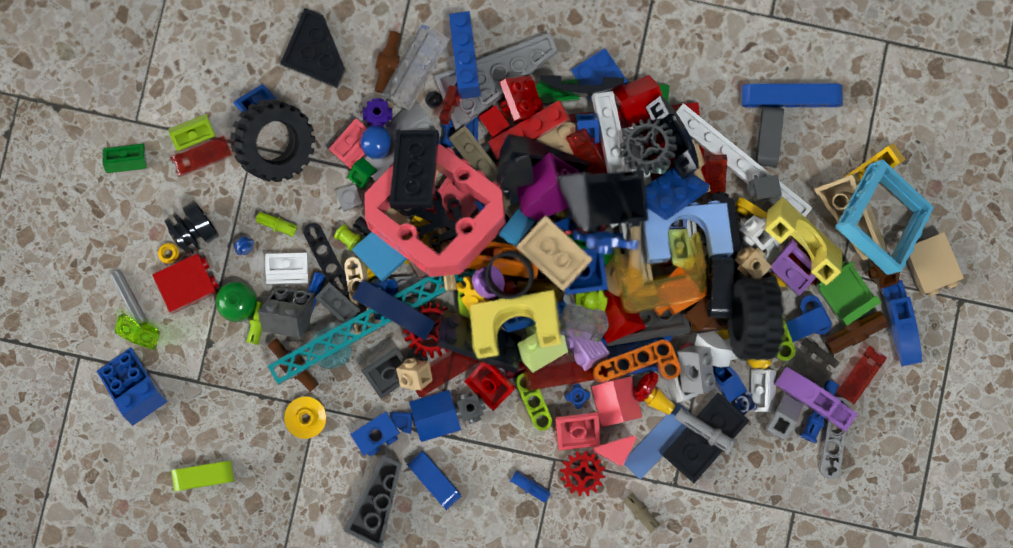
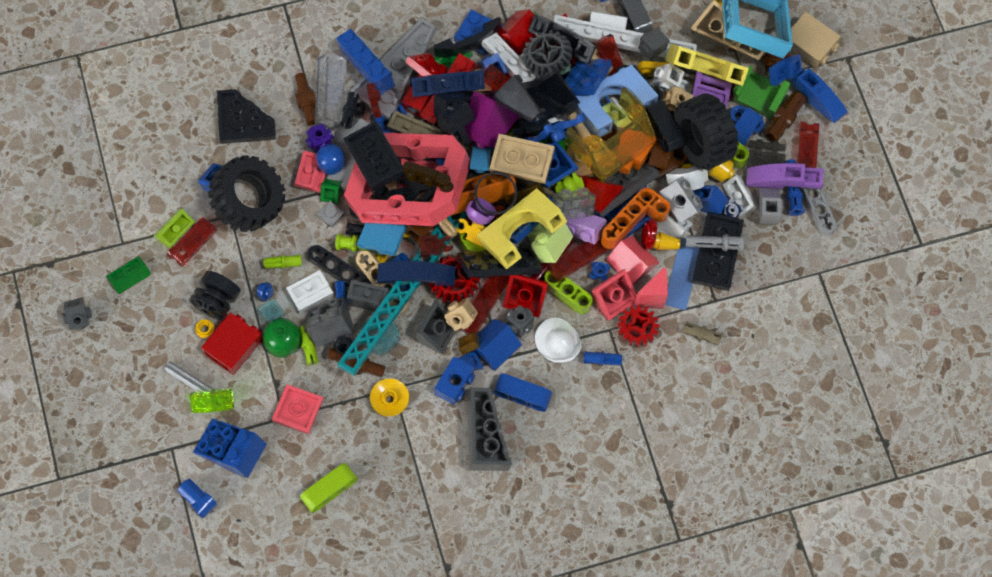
camera: 30 degrees left, 15 degrees down
none -> dark grey brick [62,297,92,330]
none -> blue piece [177,478,218,519]
none -> clear light blue plate [258,298,286,323]
none -> coral plate [272,384,324,435]
none -> black plate [333,336,353,354]
none -> black pin [340,92,360,129]
none -> dark brown hinge [402,161,454,193]
none -> dark blue slope [411,70,485,97]
none -> clear red plate [417,234,453,257]
none -> pearl gold tile [458,332,479,355]
none -> white hat [535,317,582,363]
none -> white slope [590,12,627,29]
none -> blue slope [769,54,802,86]

